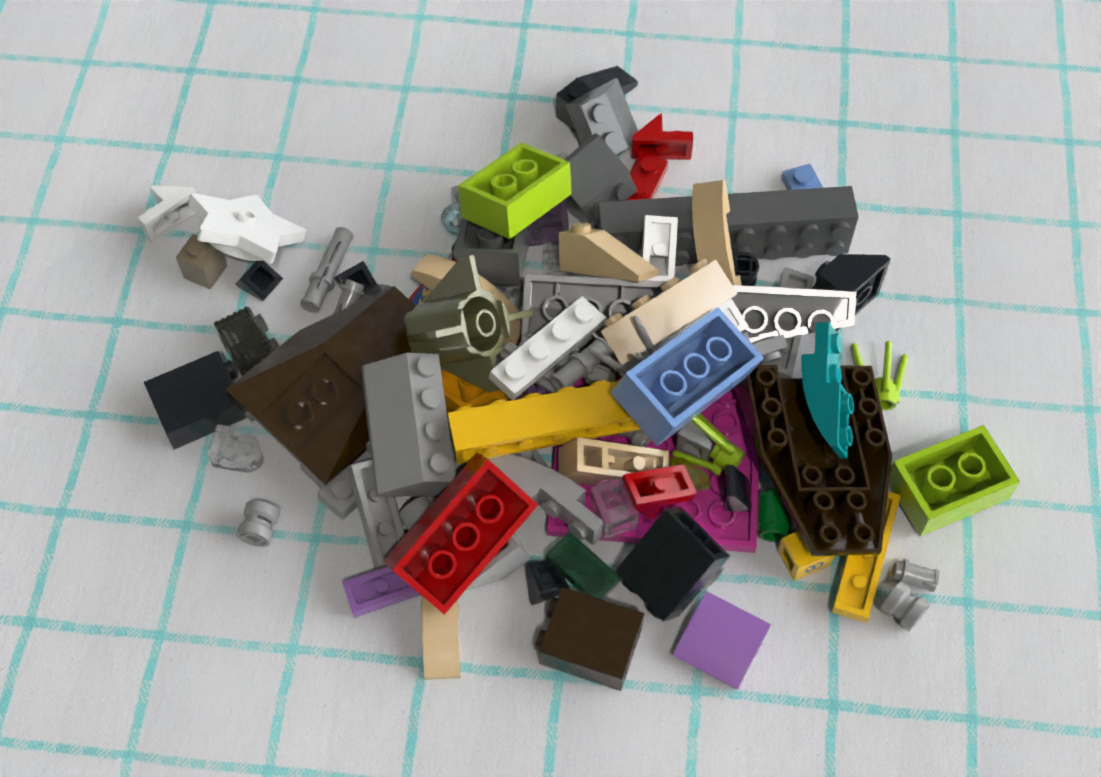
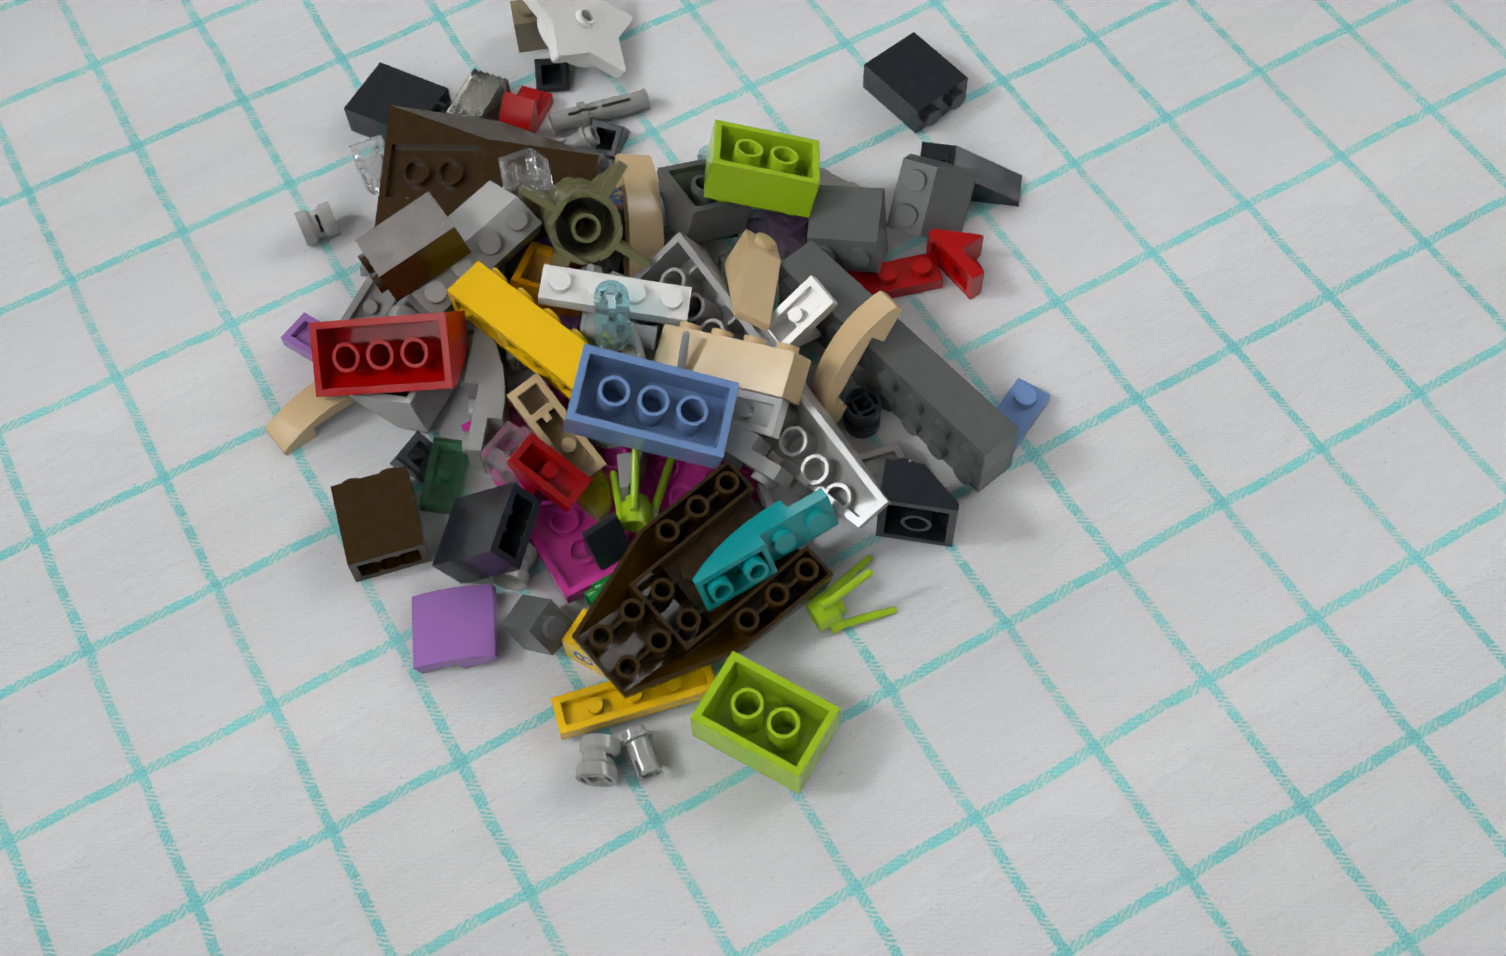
camera: 55 degrees right, 0 degrees up
none -> brick [355,191,471,302]
none -> red slope [498,85,554,133]
none -> clear leg [498,147,553,192]
none -> dark grey brick [500,594,574,656]
none -> clear light blue beam [593,280,630,352]
none -> black brick [863,32,968,134]

